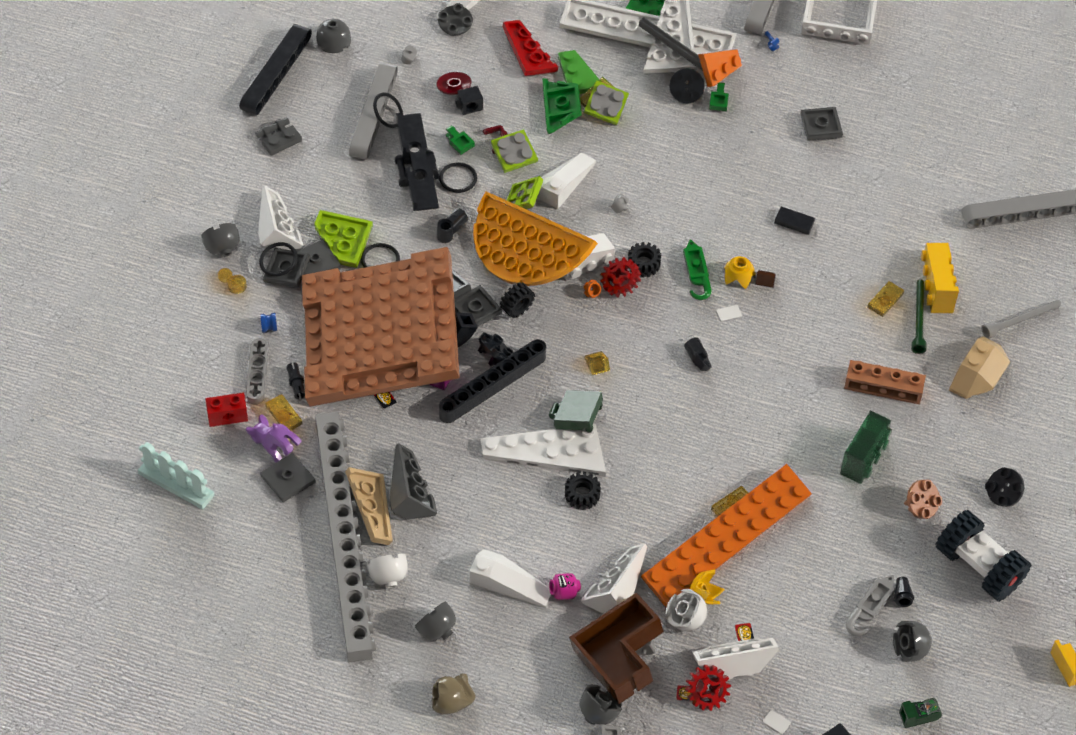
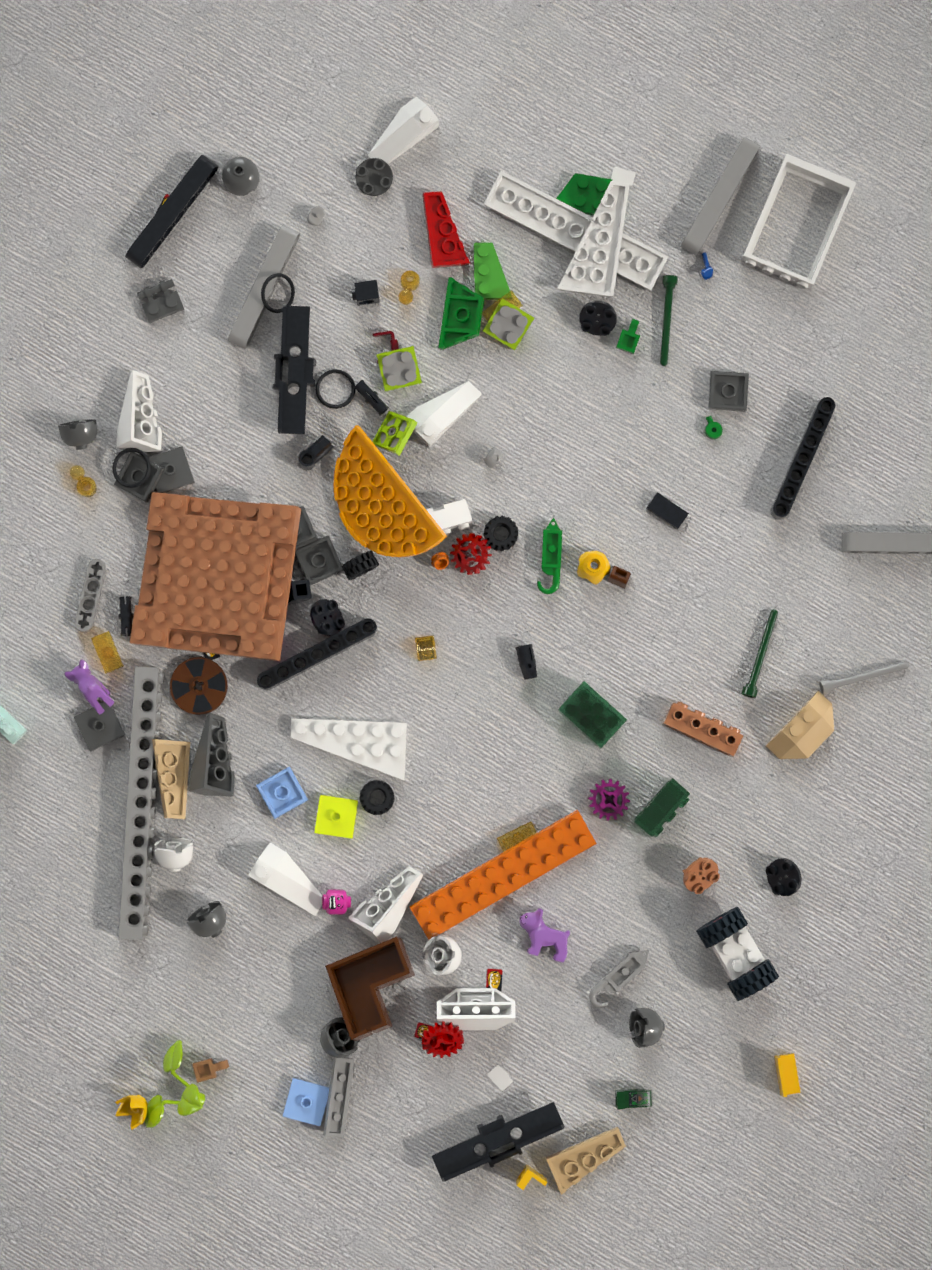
camera: 10 degrees right, 30 degrees up
red brick [205,392,248,427] -> none
blue wheel [260,313,277,333] -> none
lime plate [314,210,373,268] -> none
black tyre [361,243,400,268] -> none
dark tan piece [432,673,476,715] -> none
dark red dish [436,72,472,95] -> none
green plate [446,125,475,155] -> none
piece [549,390,603,433] -> none
dark grey axle [639,17,703,71] -> none
yellow piece [690,570,724,605] -> none
orange wing [698,49,742,87] -> none
white sticker [716,305,742,321] -> none
clear yellow plate [867,281,904,317] -> none
black cone [894,576,914,607] -> none
yellow wedge [921,243,959,313] -> none
none -> reddish brown piece [170,657,228,715]
none -> light blue plate [256,766,308,819]
none -> neon yellow plate [314,795,358,839]
none -> black pin [354,380,389,415]
none -> clear yellow plate [398,270,420,305]
none -> medium lavender animal [519,908,570,962]
none -> clear green brick [557,681,627,749]
none -> magenta gear [588,779,630,821]
none -> dark green piece [660,275,678,366]
none -> green piece [705,416,723,439]
none -> black beam [771,397,836,520]

